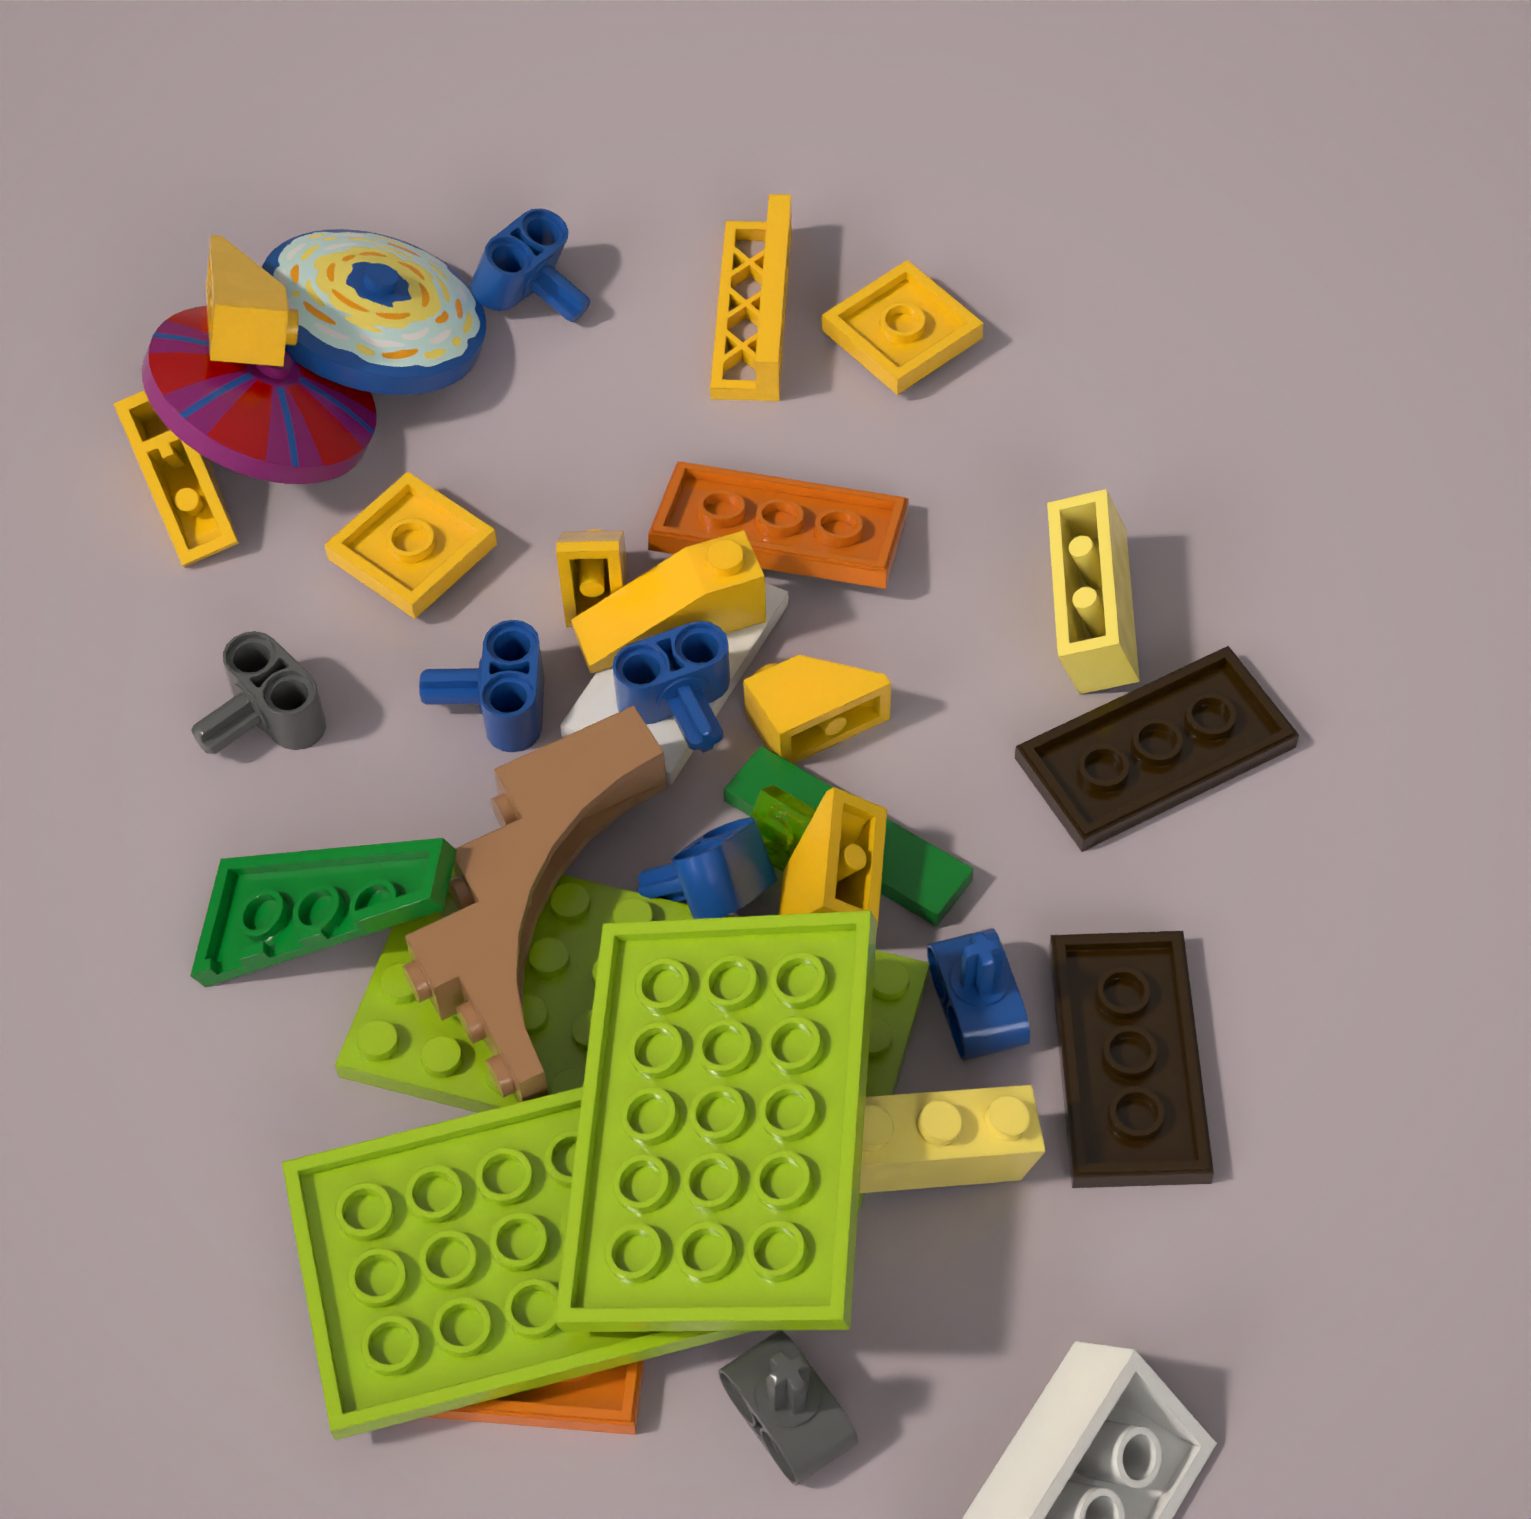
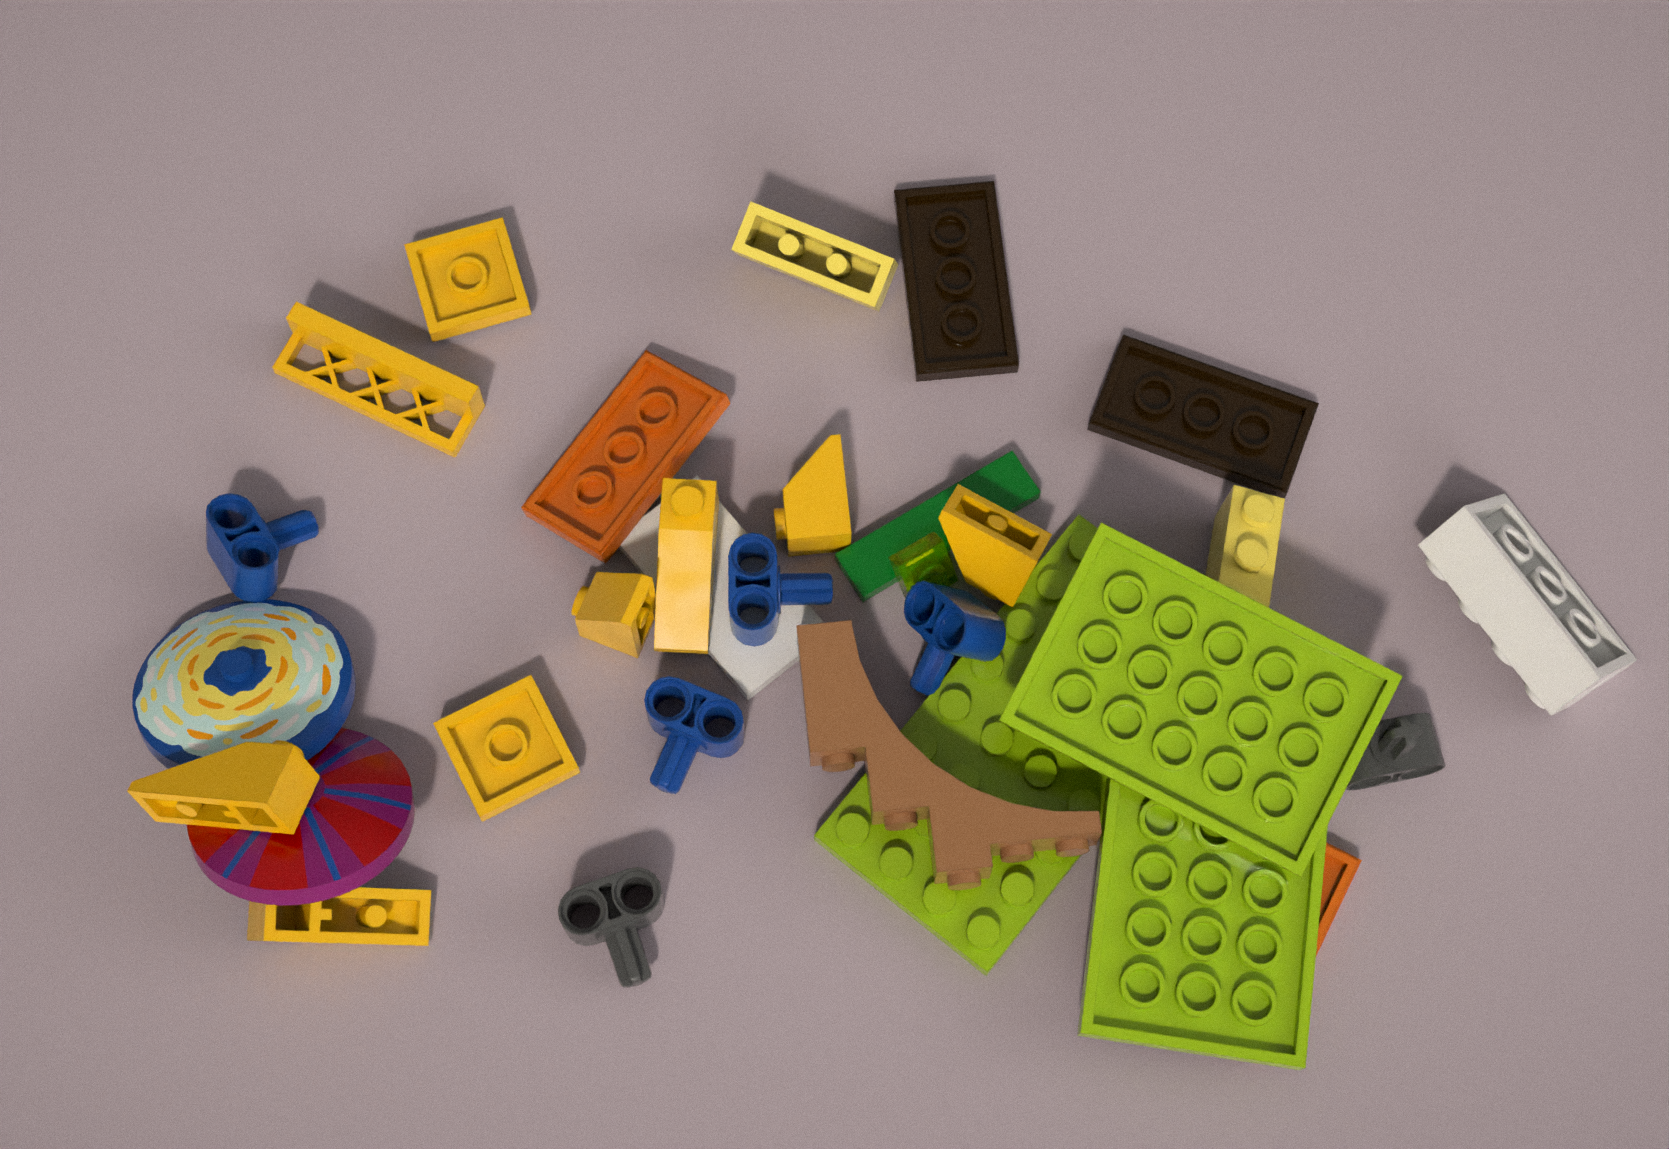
camera: 70 degrees left, 15 degrees up
green wing [190,838,457,987] -> none
blue beam [927,928,1030,1061] -> none

